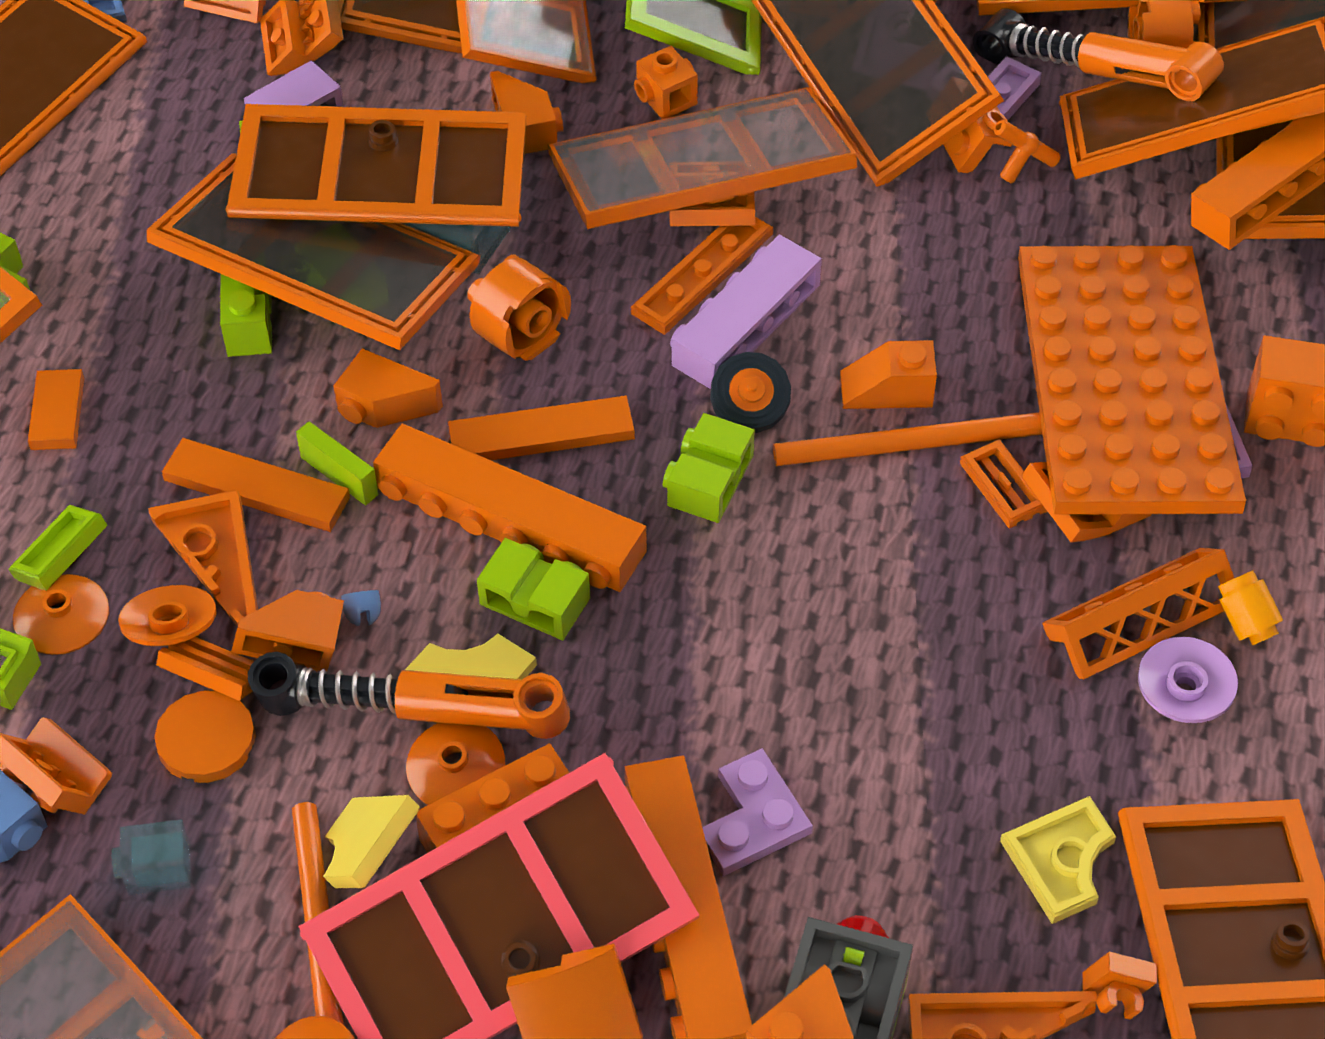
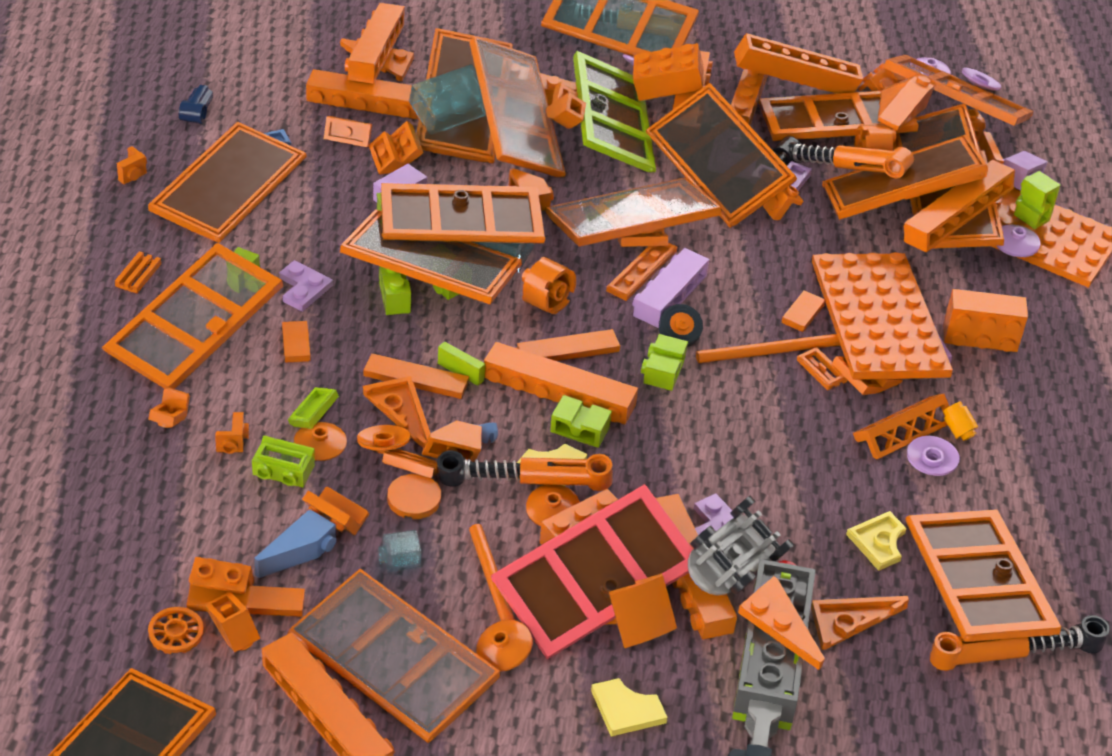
camera: 10 degrees left, 10 degrees down
light yellow tile [323,795,420,888] -> none
orange slope [333,348,443,428] -> none
orange brick [634,46,698,119] -> none
orange slope [840,340,937,409] -> none
orange piece [994,119,1061,183] -> none
orange tile [1082,951,1157,1020] -> none
none -> lavender plate [279,260,333,312]
none -> light grey piece [687,495,794,595]
none -> tile [781,290,825,332]

